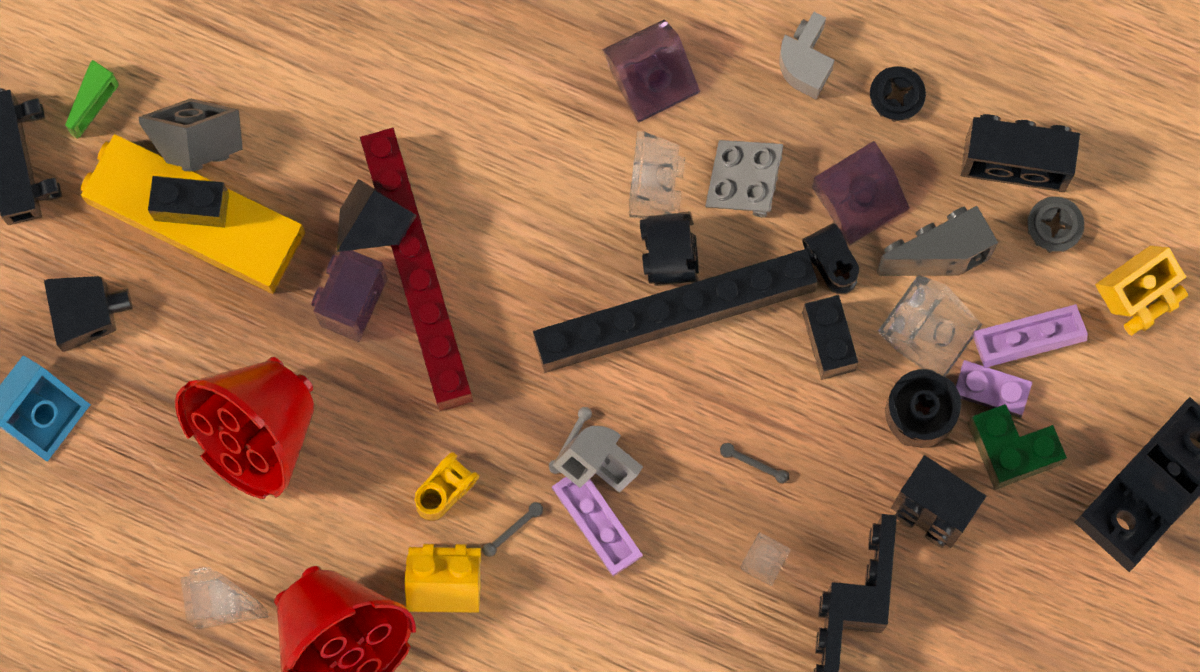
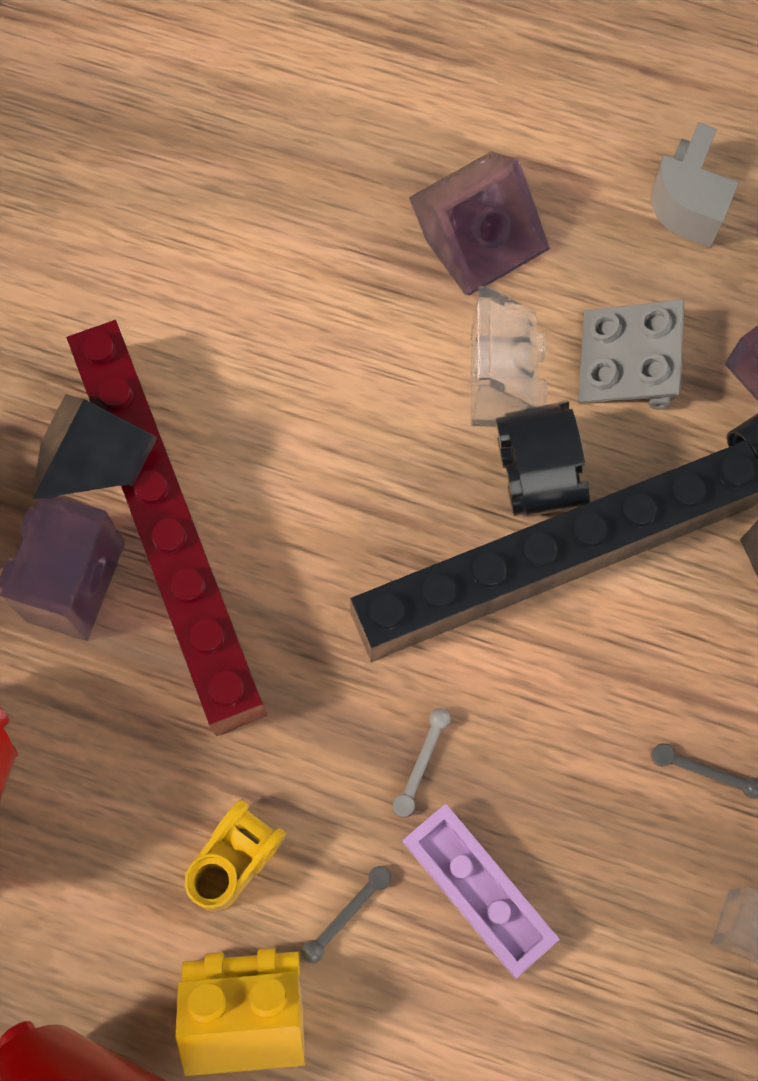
camera: 10 degrees left, 5 degrees down
light grey brick [552,426,643,493] -> none

